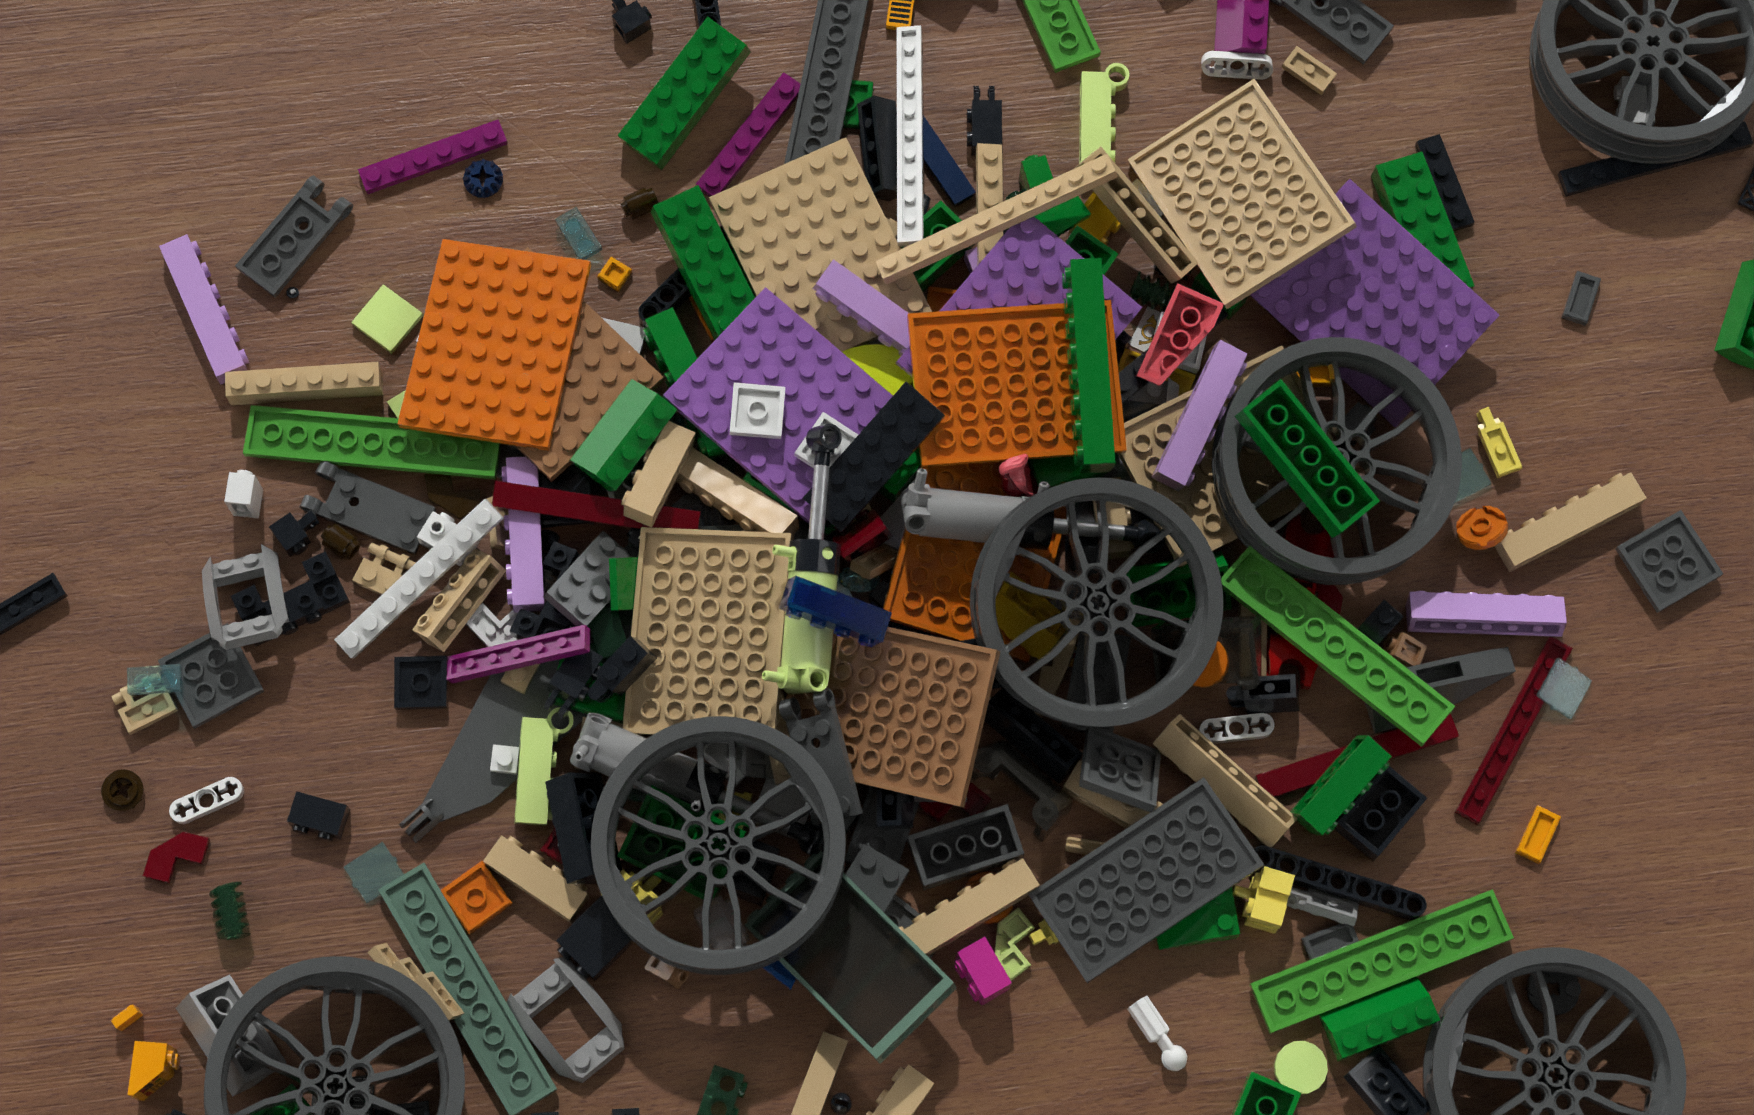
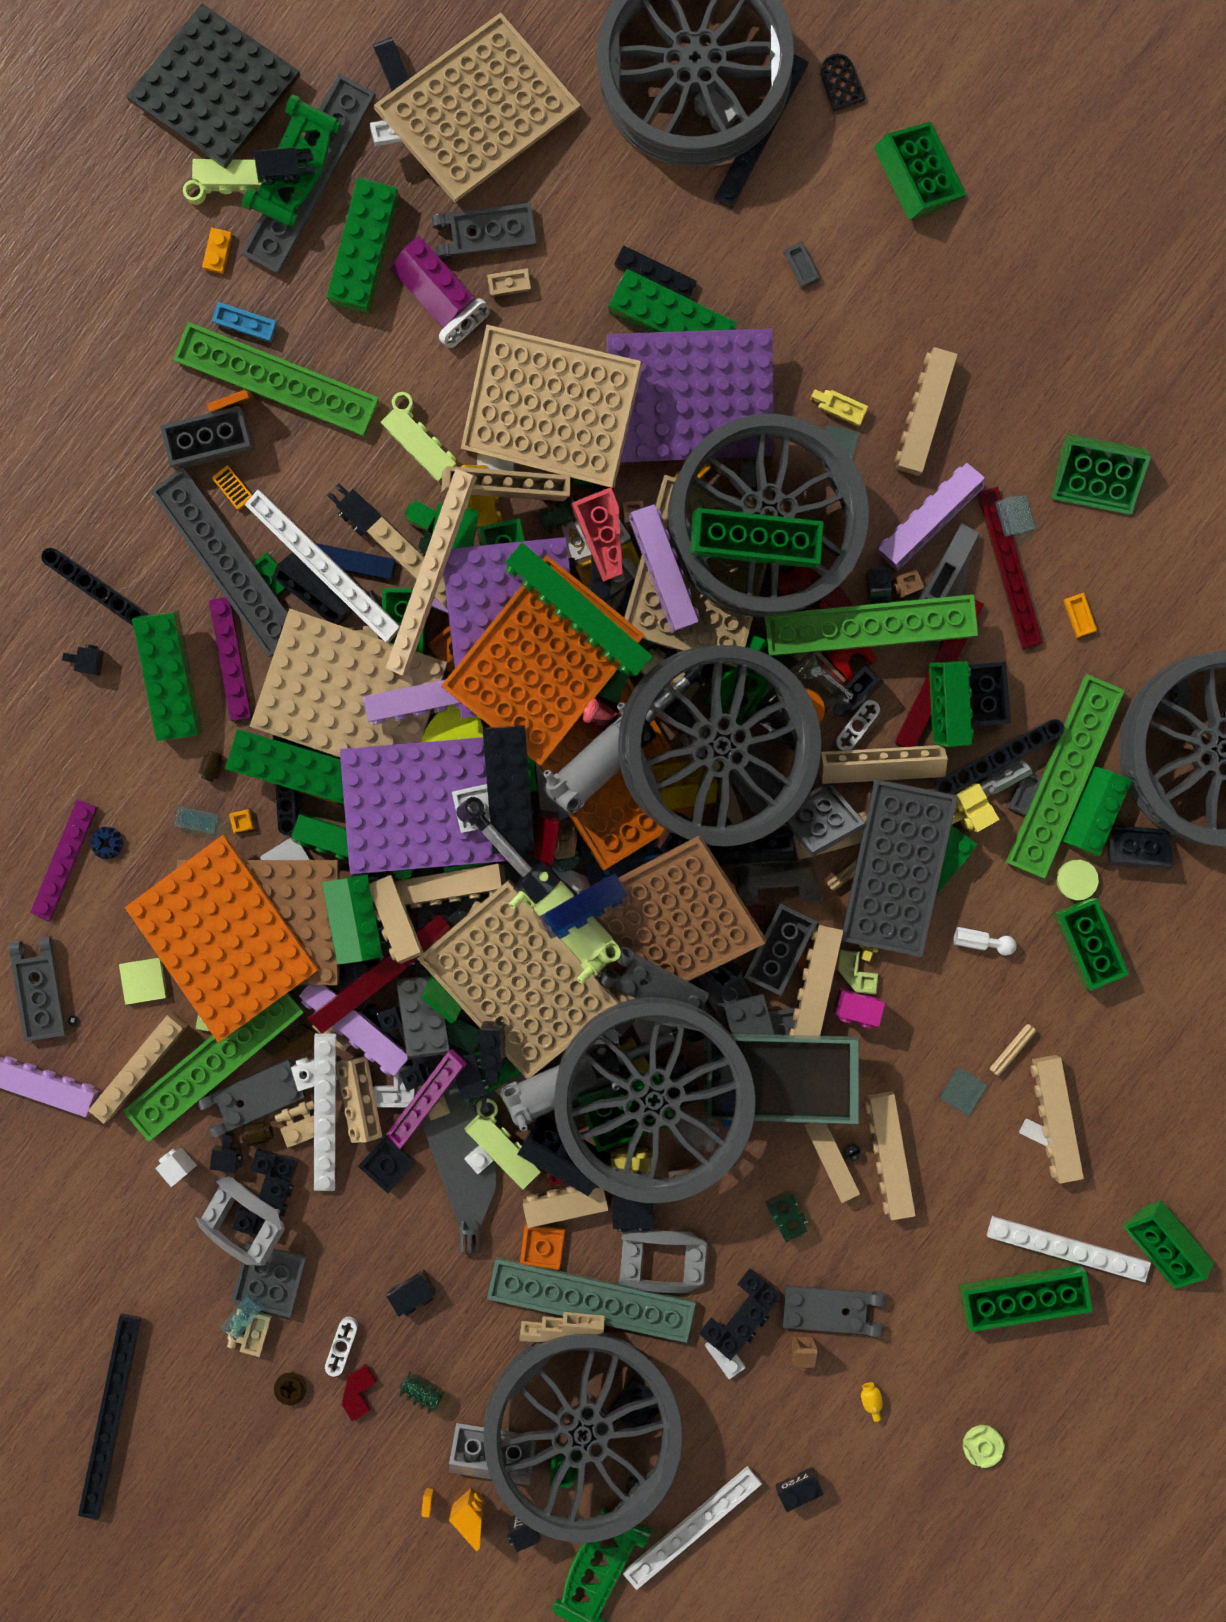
camera: 40 degrees left, 15 degrees up
clear light blue piece [344,841,403,903] -> none
white plate [729,383,785,439] -> none
orange tile [1456,506,1508,550] -> none
dark grey plate [1615,510,1723,613] -> none
none -> green slope [1051,433,1151,515]

